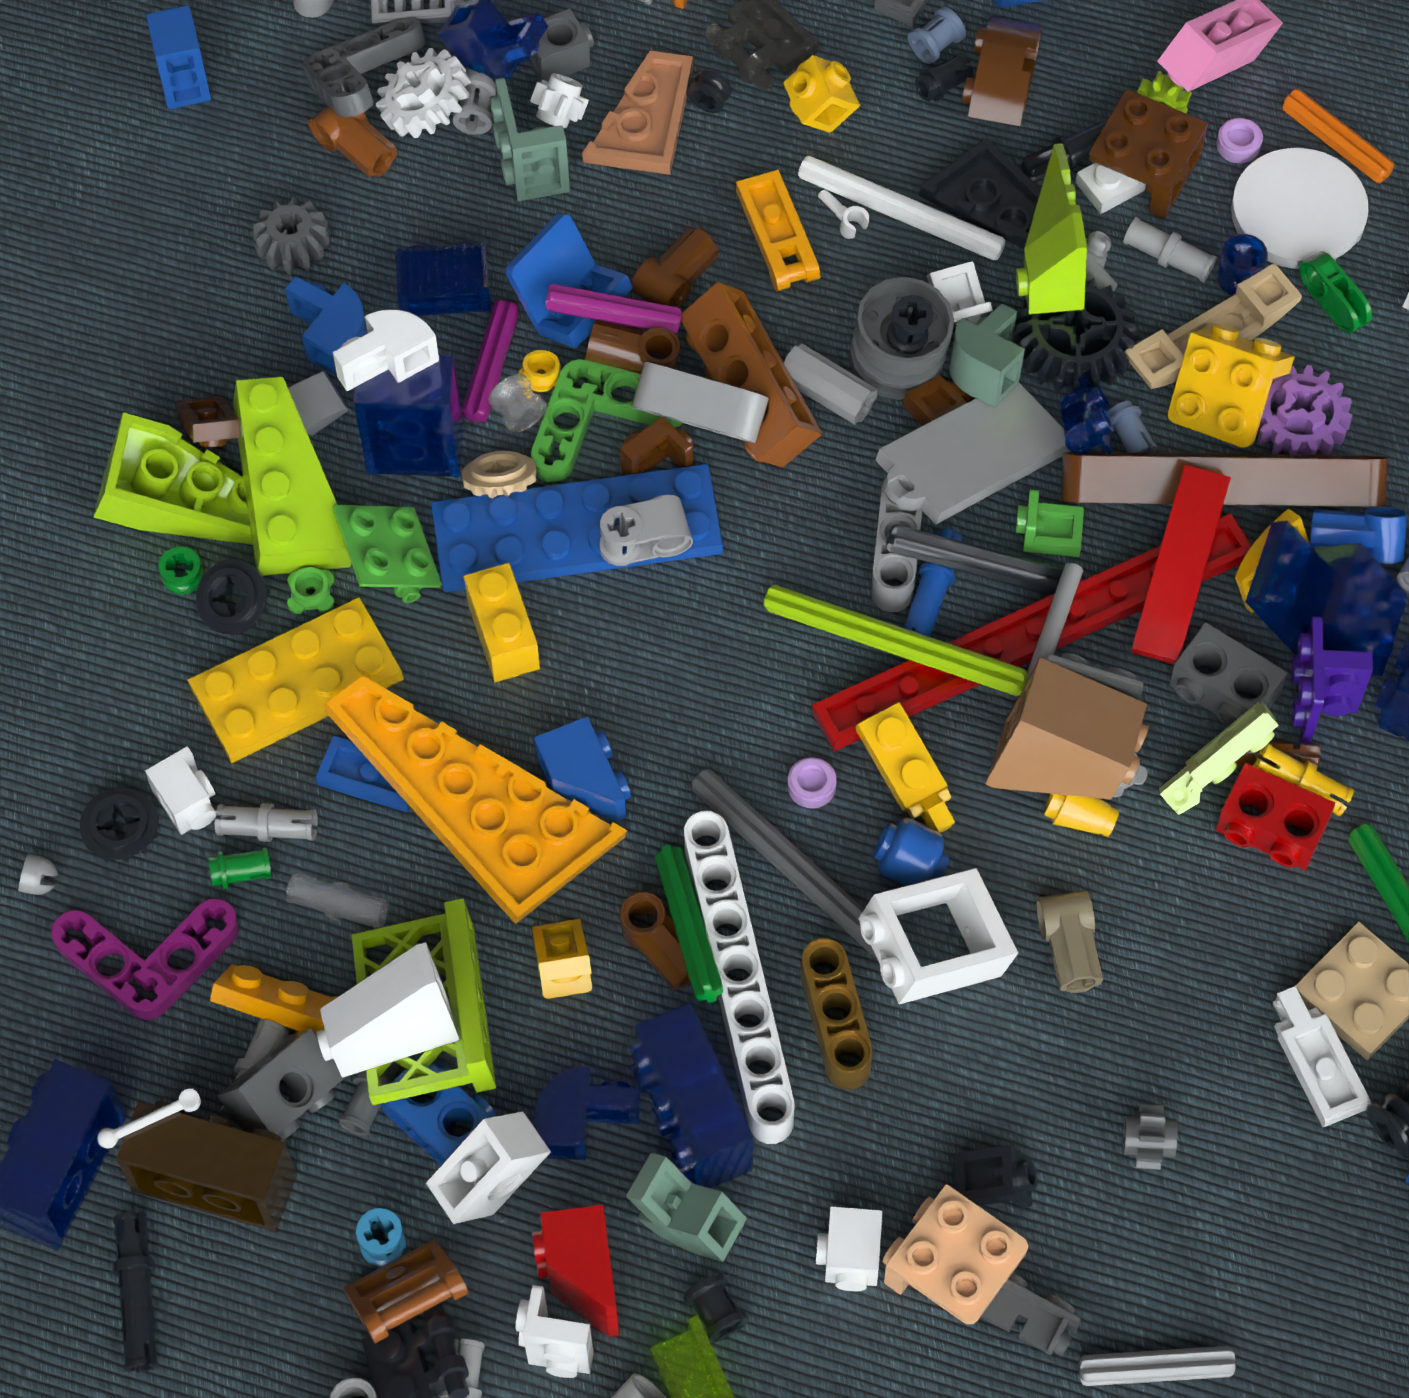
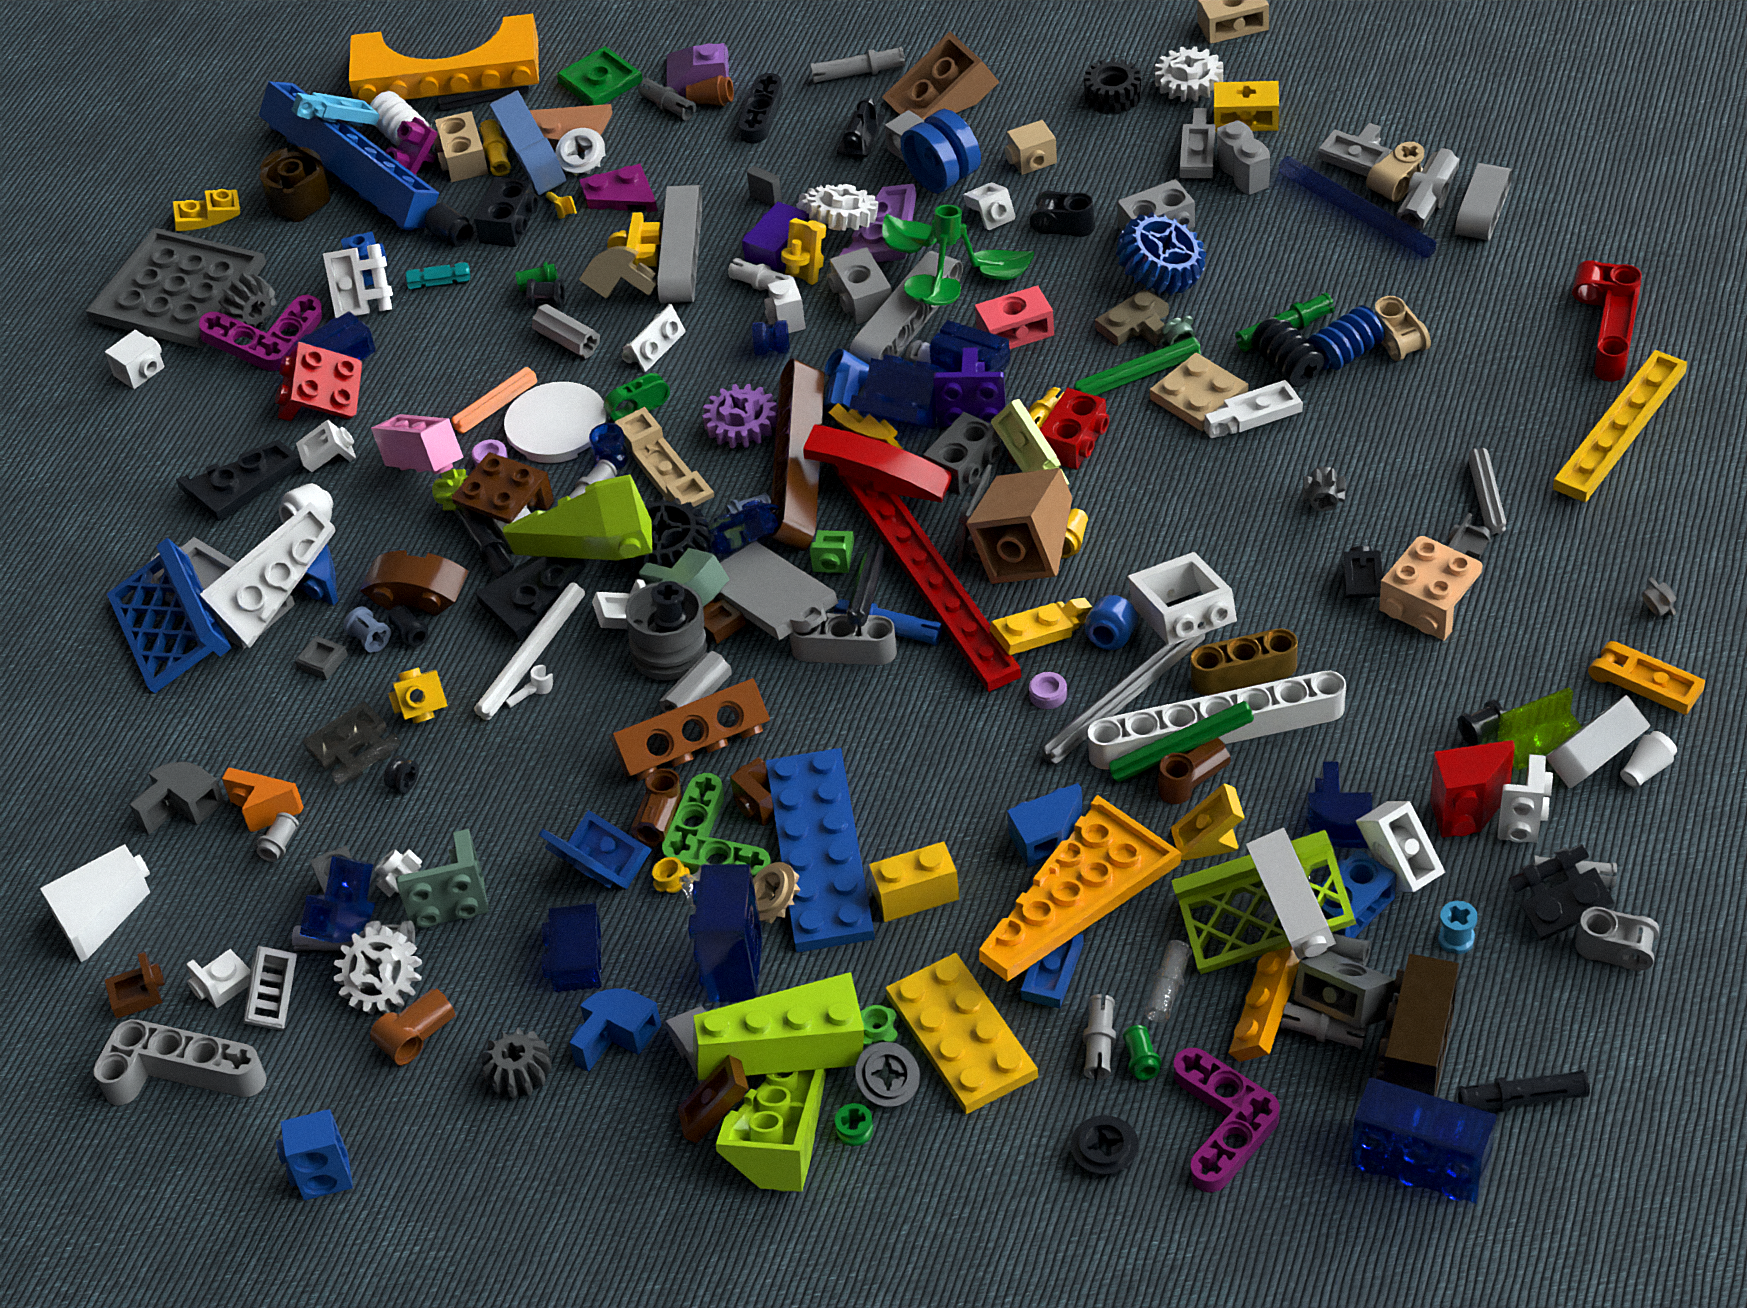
camera: 85 degrees left, 15 degrees down
light grey hinge [18,853,58,895] -> none
white hinge [97,1089,201,1149] -> none
white brick [145,746,216,835] -> none
dark grey beam [302,17,426,117] -> none
bright green hinge [332,505,442,603] -> none
white brick [333,310,439,391] -> none
dark orange plate [343,1239,469,1344] -> none
magenta axle [462,300,519,423] -> none
magenta axle [545,284,681,334] -> none
nougat wing [582,51,693,175] -> none
light grey piece [599,495,693,566] -> none
sand green brick [626,1153,747,1262] -> none
clear blue brick [629,1003,753,1188] -> none
reddish brown piece [631,228,719,308] -> none
light grey beam [631,362,769,443] -> none
light orange plate [736,170,820,292] -> none
lime axle [763,585,1029,696] -> none
white brick [816,1207,882,1291] -> none
light grey bar [1027,563,1083,678] -> none
dark tan piece [1036,890,1103,994] -> none
yellow bracket [1168,323,1295,448] -> none

